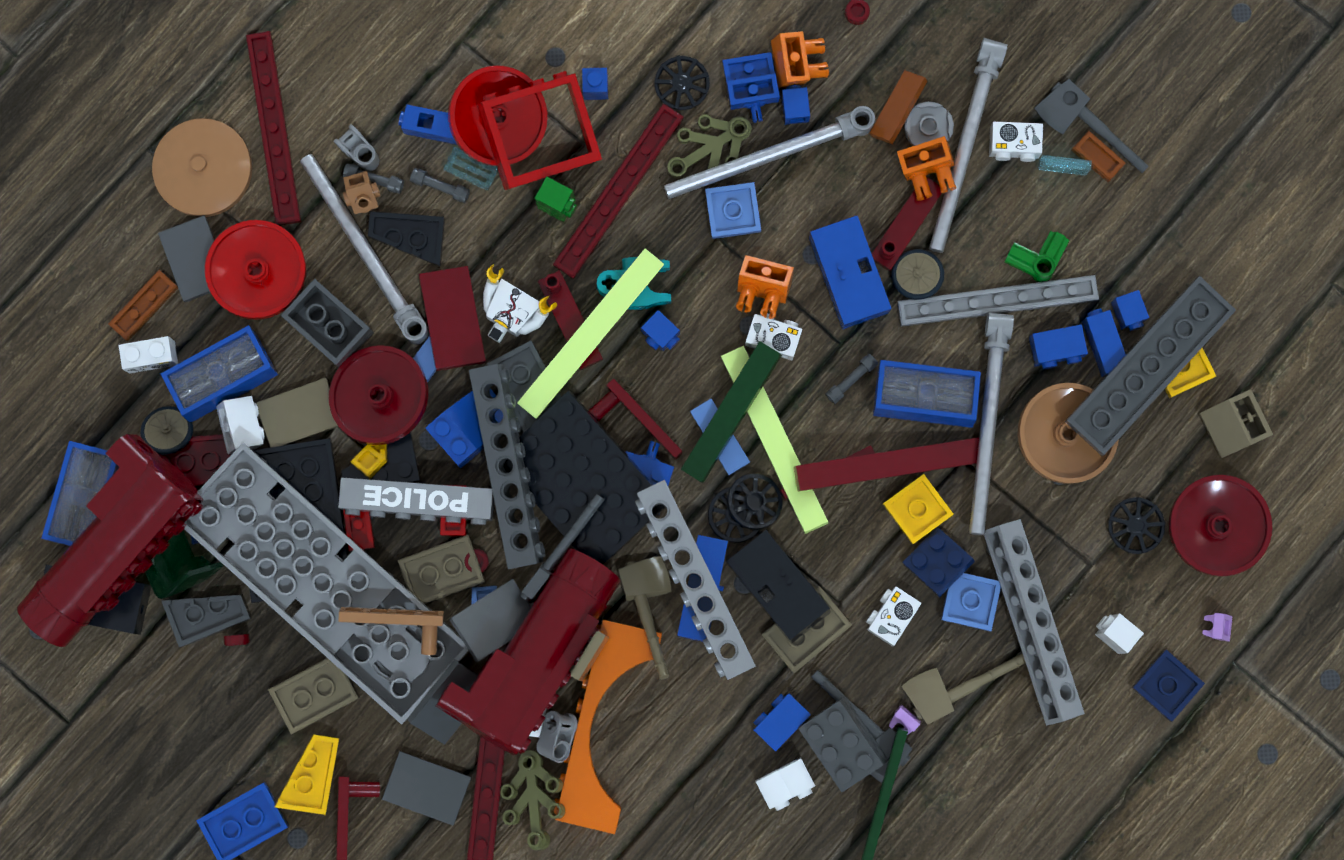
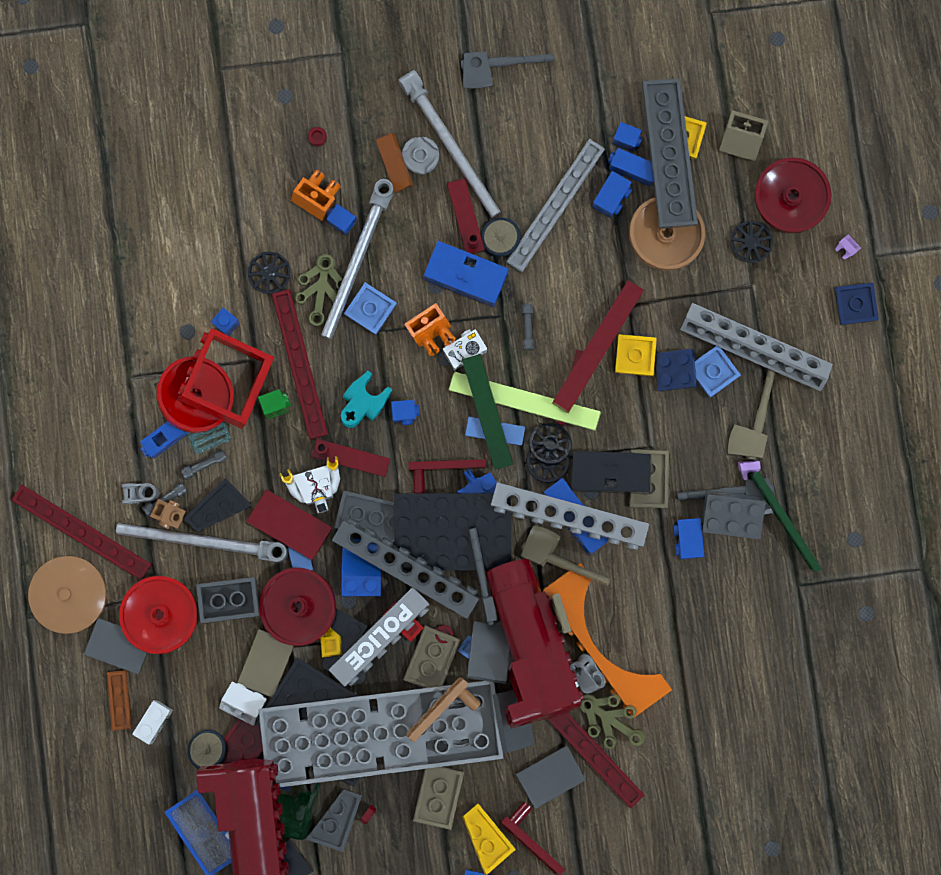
camera: 55 degrees left, 0 degrees up
brick [161,325,278,422] -> none
red plate [343,510,375,552] -> none
yellowish green tile [517,249,664,419] -> none
blue plate [722,52,780,123] -> none
white brick [755,757,815,811] -> none
white brick [866,587,921,646] -> none
brick [873,360,981,428] -> none
orange brick [897,136,956,201] -> none
flat silver piece [969,312,1014,535] -> none
white brick [989,122,1043,162] -> none
green piece [1004,231,1070,282] -> none
clear light blue tile [1038,155,1092,176] -> none
dark orange tile [1071,131,1126,183] -> none
white brick [1095,613,1144,654] -> none

